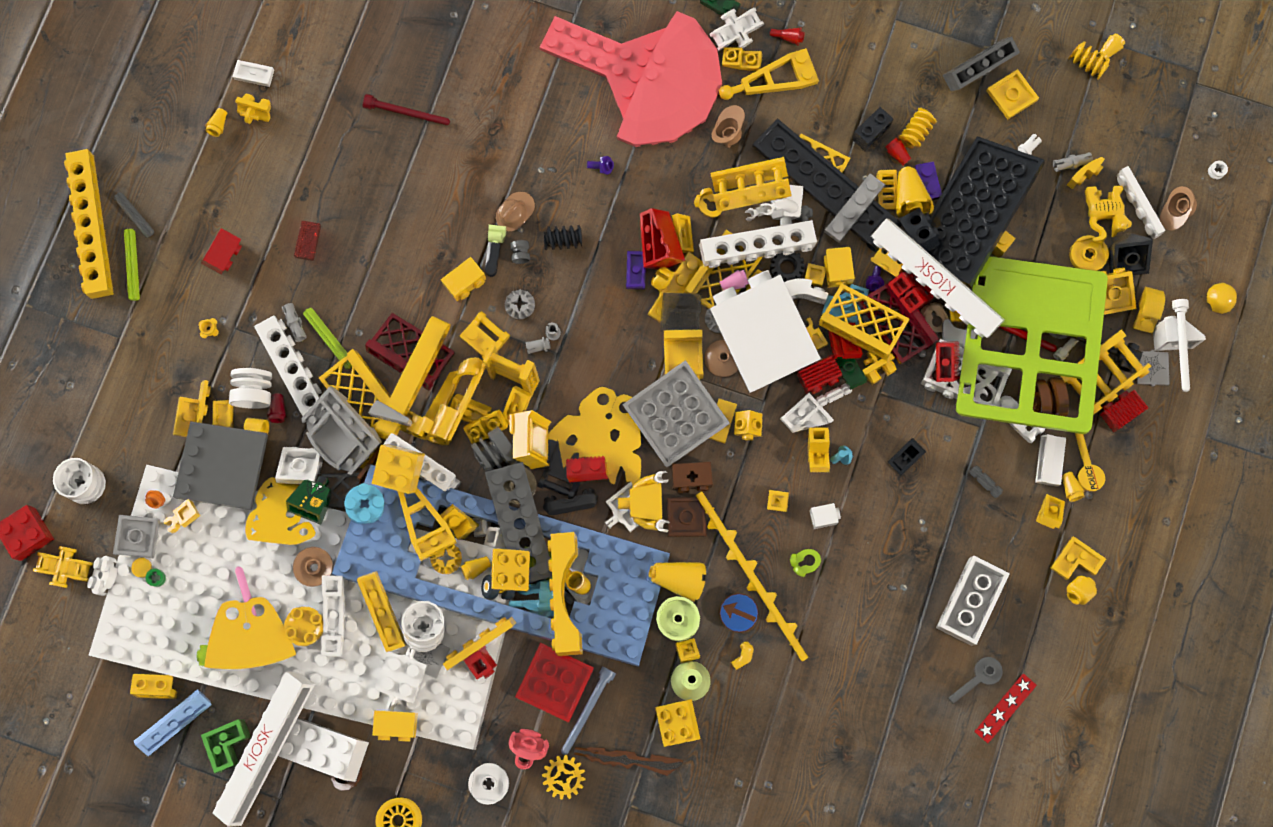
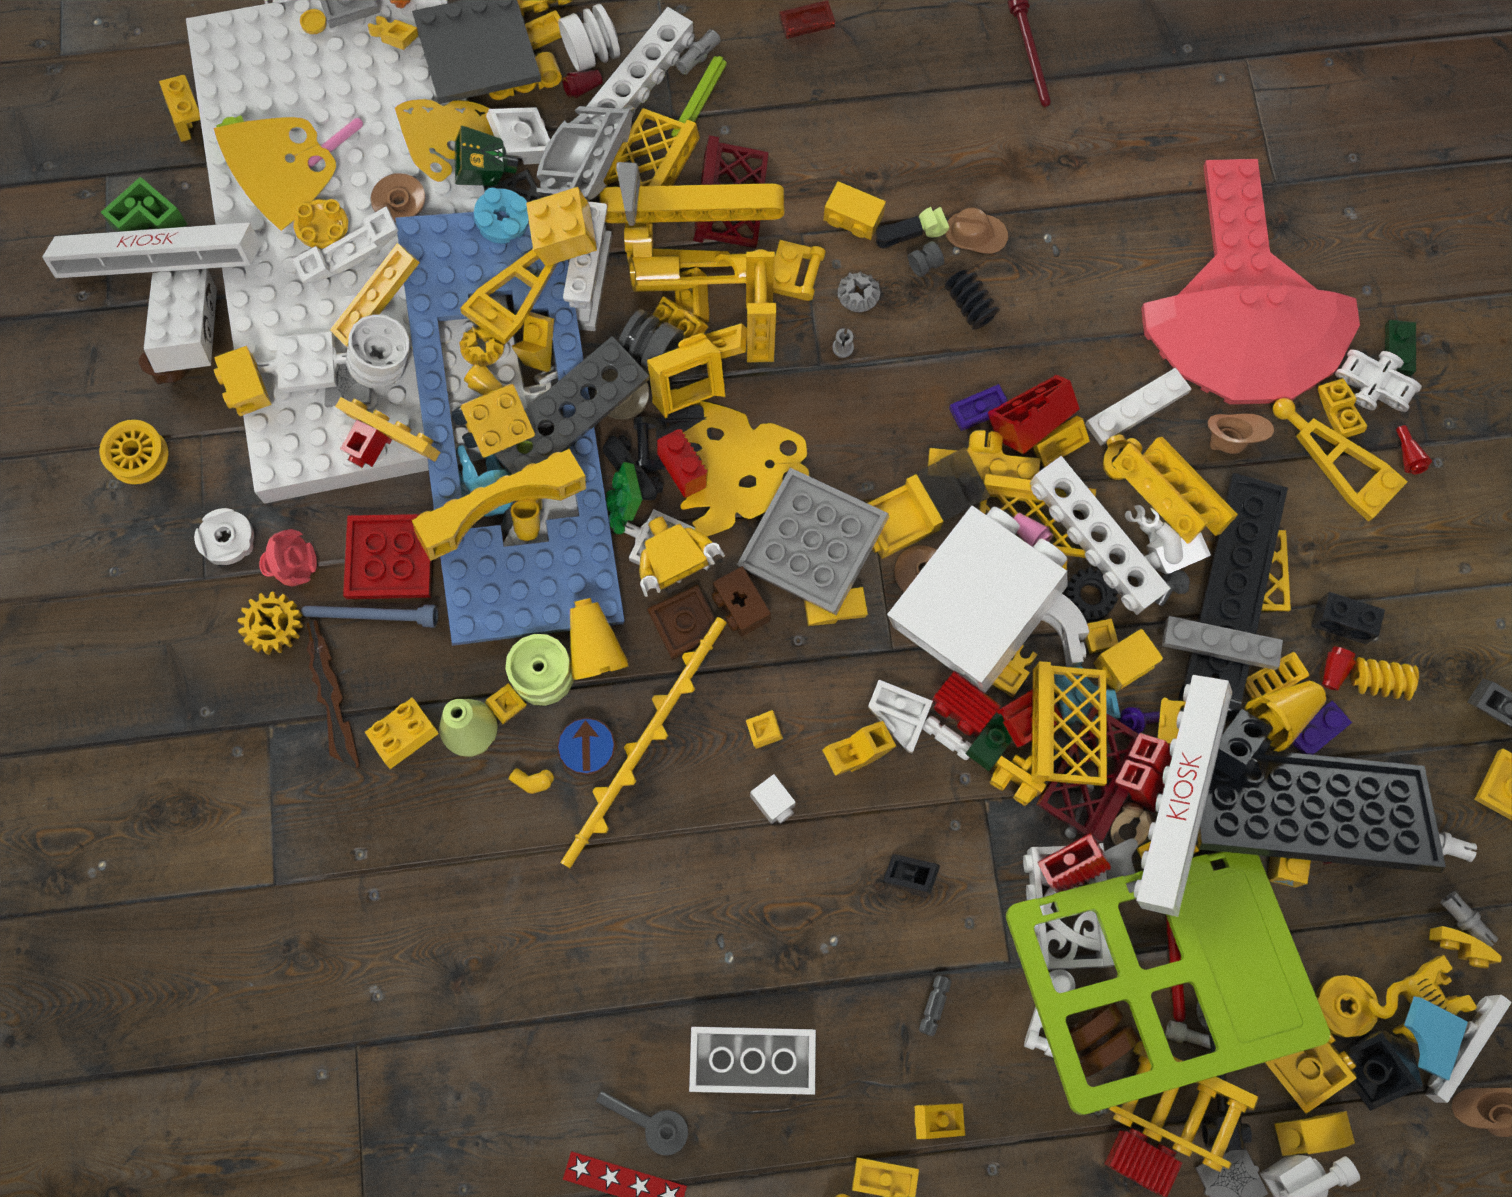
camera: 60 degrees right, 5 degrees down
light blue plate [134,689,212,756] -> none
green bush [145,568,166,587] -> none
light grey pin [526,337,551,354] -> none
dark purple plate [587,156,614,175] -> none
yellow brick [734,410,762,440] -> none
lime piece [790,549,821,577] -> none
medium azure plate [830,445,853,465] -> none
white piece [1035,434,1066,487] -> none
yellow cone [1062,472,1085,502] -> none
yellow piece [1075,433,1105,492] -> none
none -> green plate [606,462,642,534]
none -> white plate [1085,368,1191,446]
none -> medium azure tile [1404,996,1468,1081]

